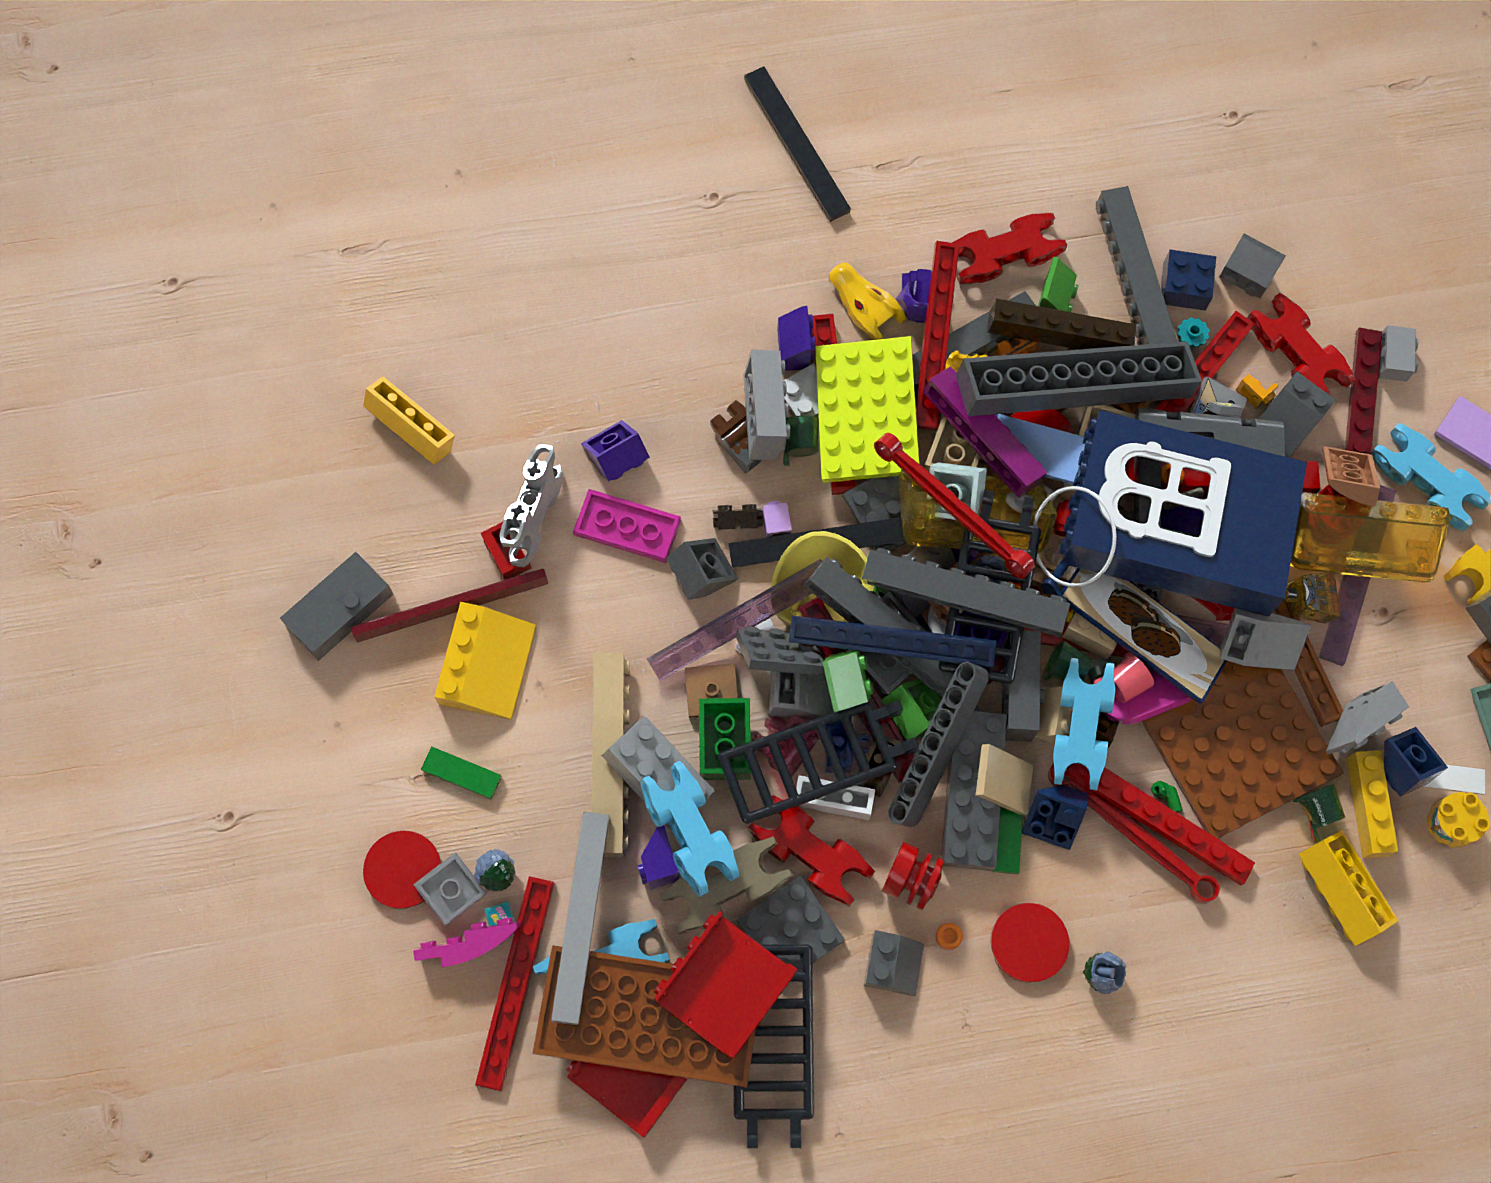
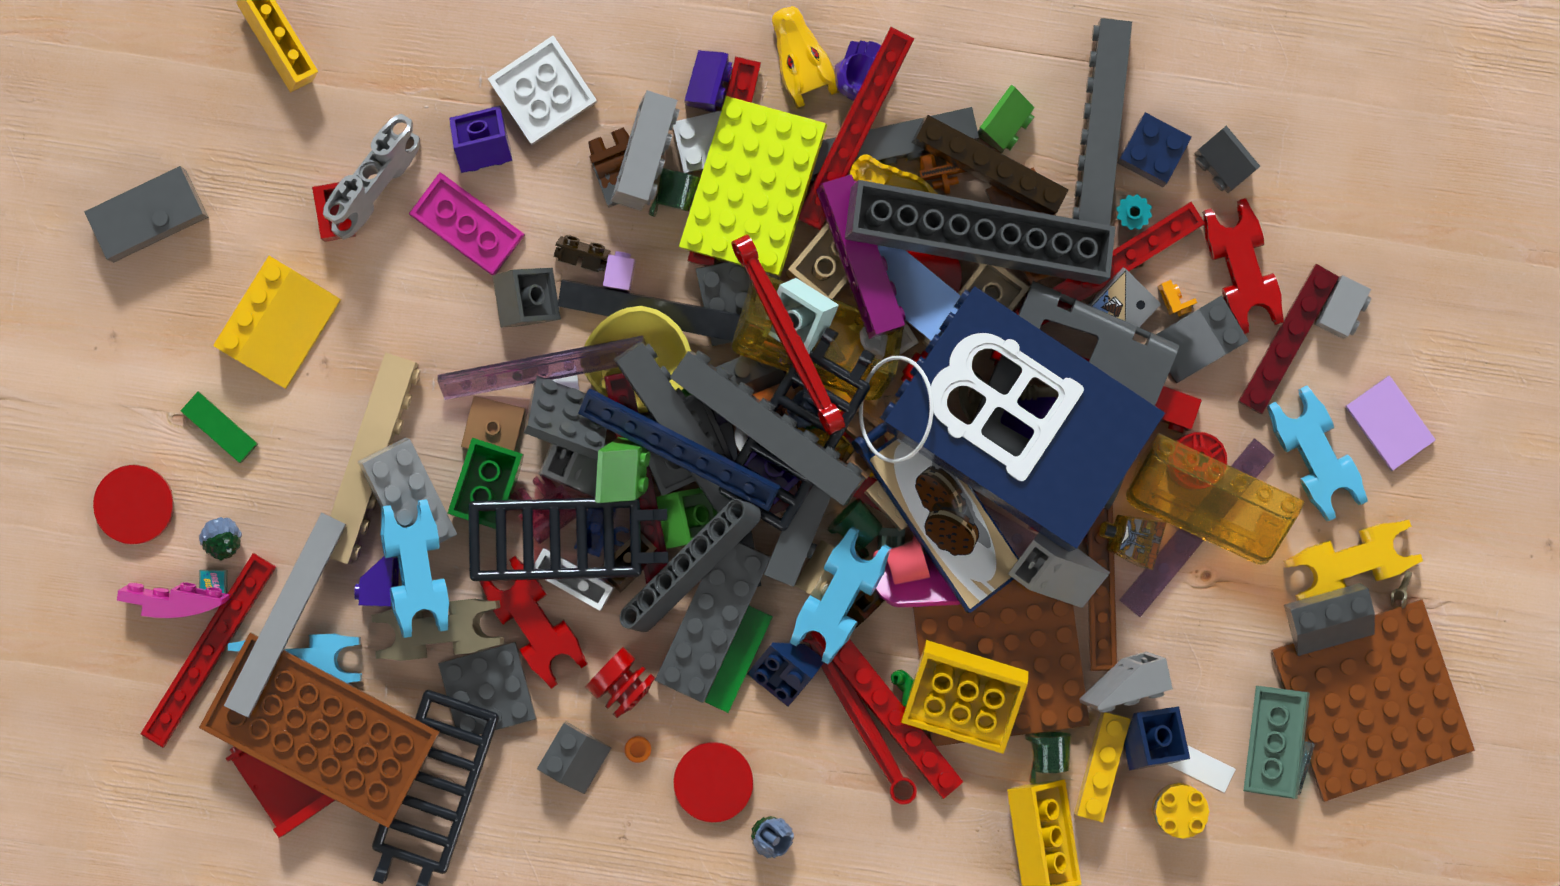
camera: 20 degrees right, 15 degrees up
dark red tile [351,568,549,643] -> none
light grey tile [413,852,487,926] -> none
red panel [654,911,798,1061] -> none
red piece [952,213,1067,284] -> none
tan tile [976,744,1033,815] -> none
light grey tile [1209,402,1243,417] -> none
nougat slope [1322,446,1380,507] -> none
none -> white plate [488,35,597,145]
none -> yellow slope [901,640,1029,754]

